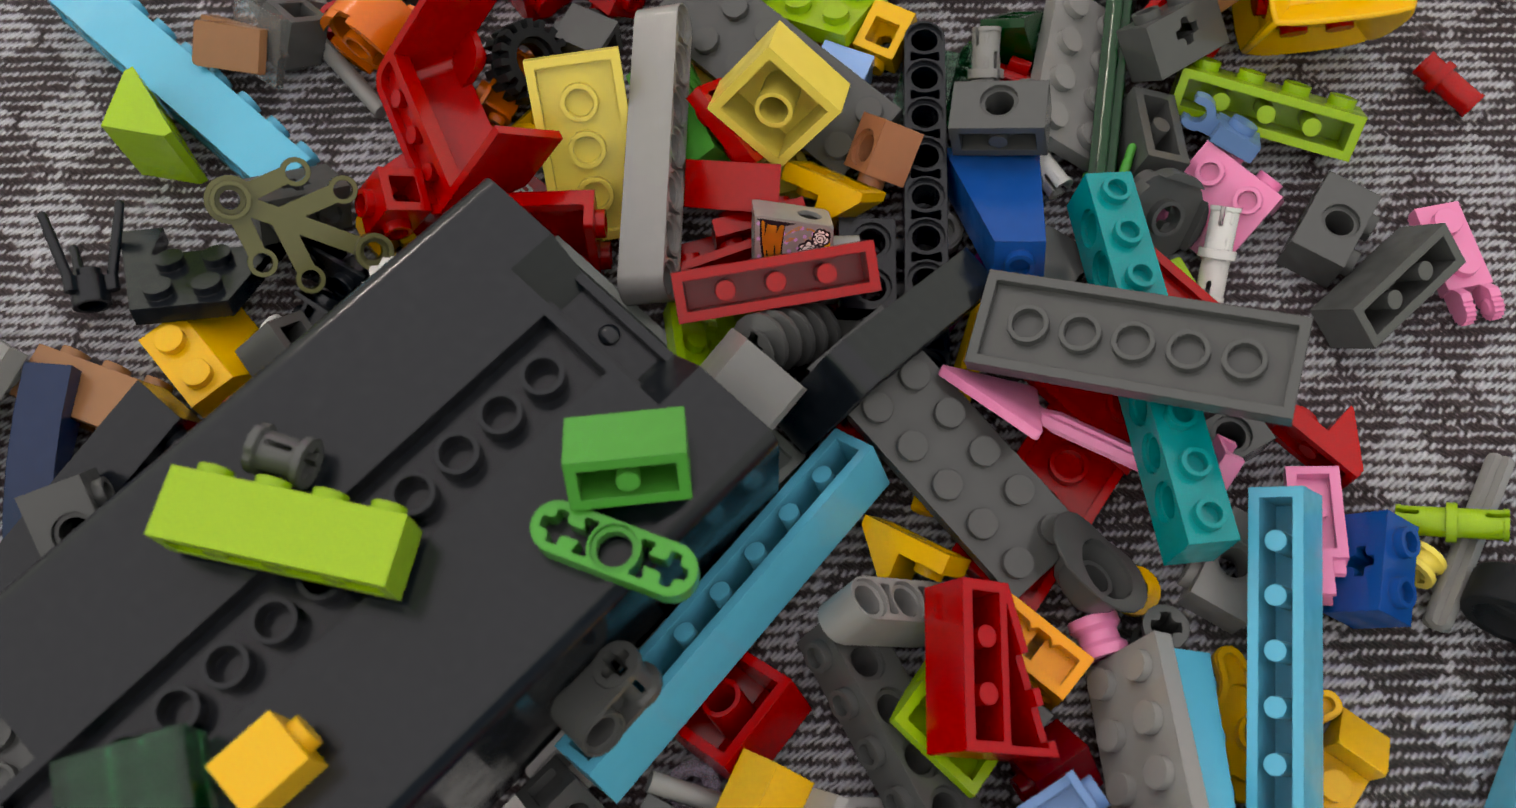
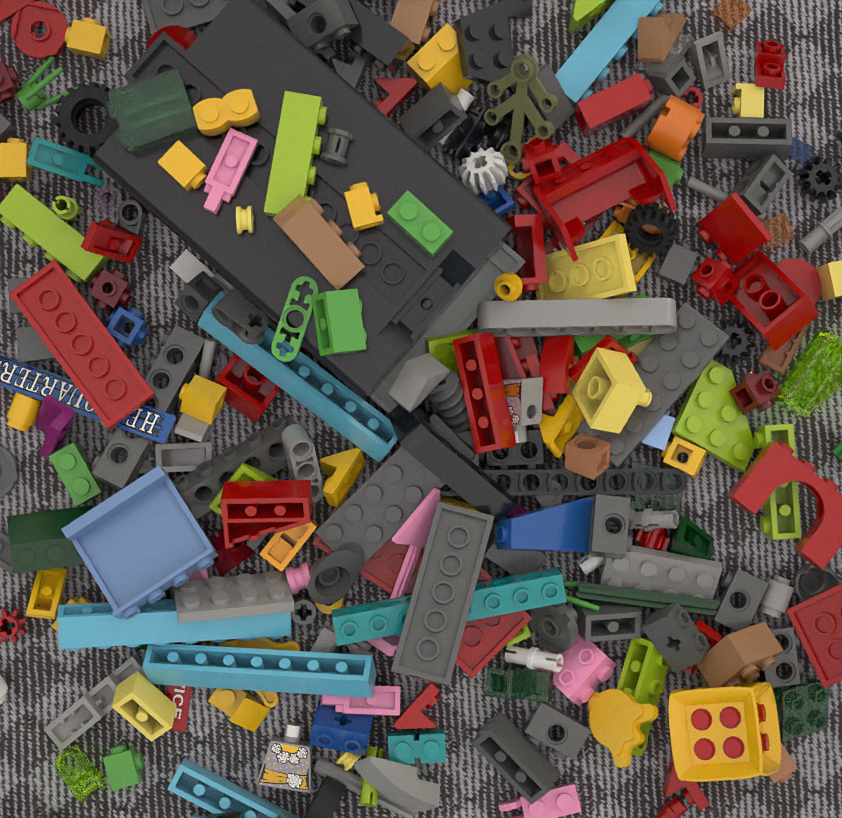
camera: 85 degrees right, 20 degrees up
medium blue plate [1180,91,1261,164] -> none
none -> yellow brick [192,89,261,136]
none -> bright pink hinge [203,128,259,214]
none -> light yellow bush [236,206,254,234]
none -> torso [256,723,312,793]
none -> medium nougat brick [272,194,365,290]
none -> yellow brick [344,182,384,231]
none -> light grey slope [354,756,440,812]
none -> bright green brick [387,190,453,258]
none -> teal piece [388,728,446,764]
none -> clear green brick [485,666,554,702]
none -> yellow plate [494,273,523,301]
none -> red brick [573,73,653,138]
none -> yellow tile [588,689,658,768]
none -> red slope [662,753,710,810]

